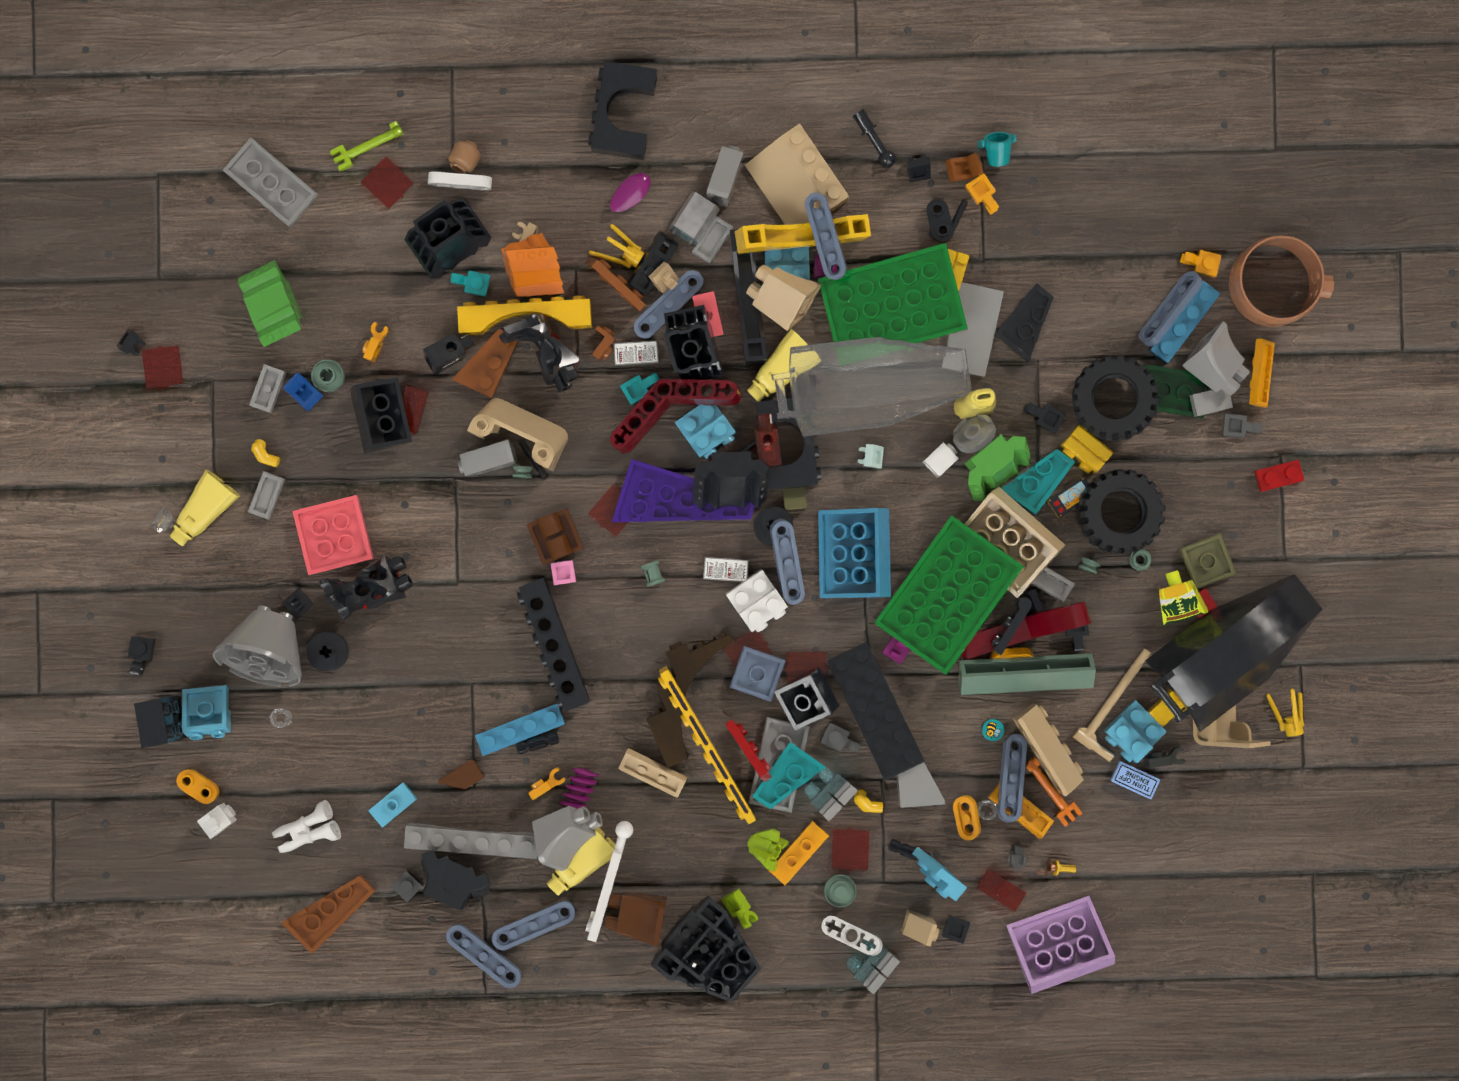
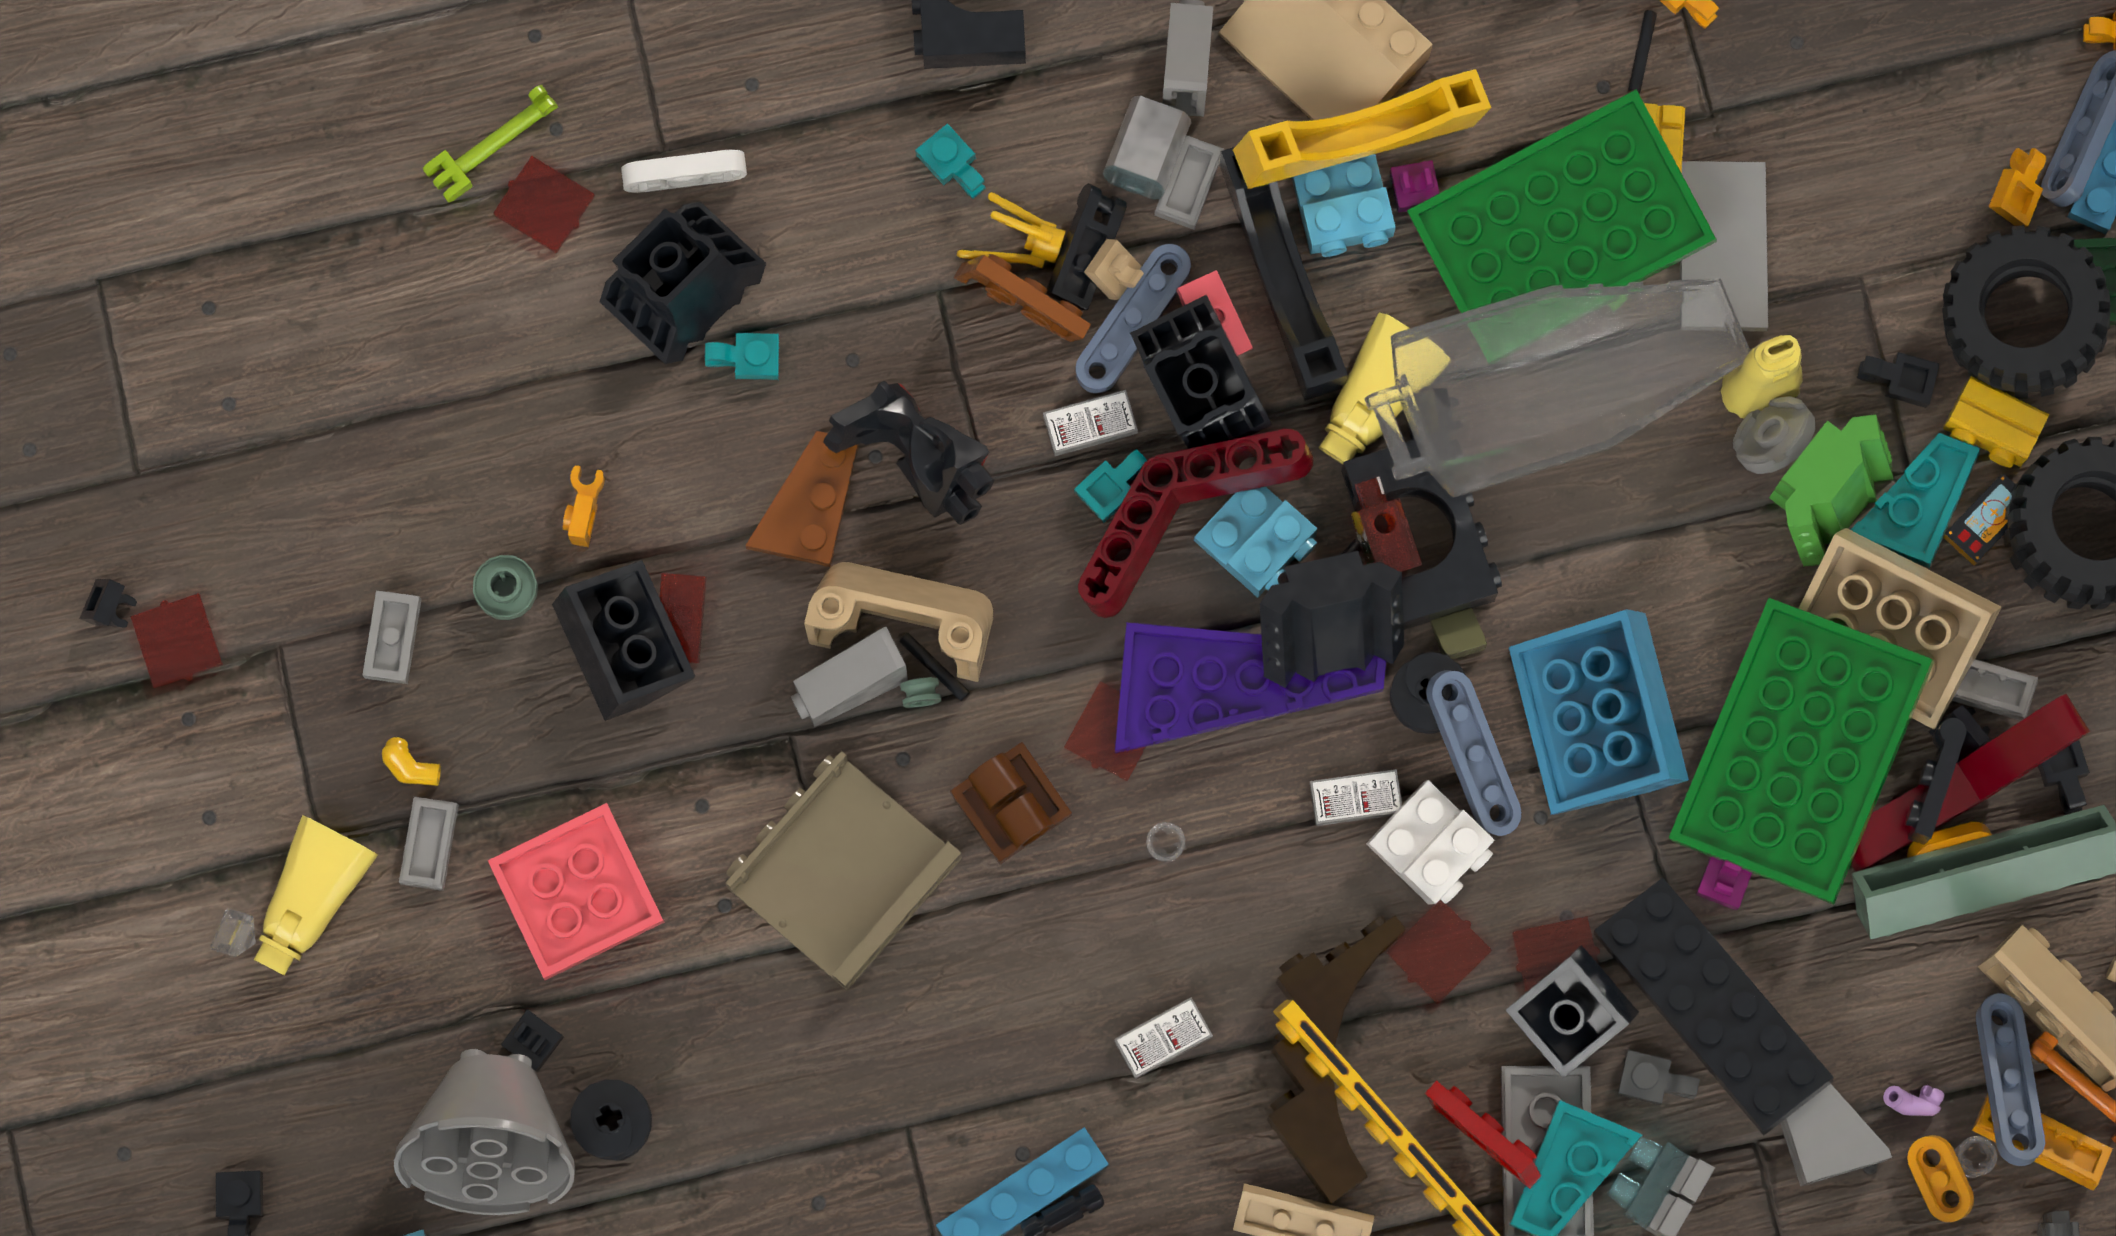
camera: 10 degrees left, 10 degrees down
light grey tile [223,138,319,228] -> none
bright green slope [238,260,302,347] -> none
blue bracket [283,373,323,411] -> none
black hips [319,555,413,620] -> none
black torso [423,333,475,376] -> none
medium nougat head [448,140,481,174] -> none
yellow arch [457,296,593,336] -> none
orange slope [501,233,564,297] -> none
tan tile [512,222,539,242] -> none
black brick [517,578,591,712] -> none
bright pink plate [551,560,576,585] -> none
dark orange bracket [592,325,616,362] -> none
magenta arm [610,173,651,212] -> none
sand green bush [640,560,665,587] -> none
sand blue tile [729,646,786,702] -> none
tan hips [746,265,821,331] -> none
sand blue plate [805,193,847,280] -> none
yellow arm [854,789,883,813] -> none
light aqua tile [858,444,884,469] -> none
white brick [923,442,959,478] -> none
black plate [926,199,954,243] -> none
tile [981,719,1004,741] -> none
black wing [994,283,1054,362] -> none
sand green bush [1078,557,1101,574] -> none
none -> dark tan panel [726,750,962,991]
none -> teal plate [915,123,986,199]
none -> tile [1114,997,1213,1079]
none -> clear bush [1146,822,1185,863]
none -> lavender arm [1883,1085,1944,1116]
none -> light orange plate [1989,148,2046,227]

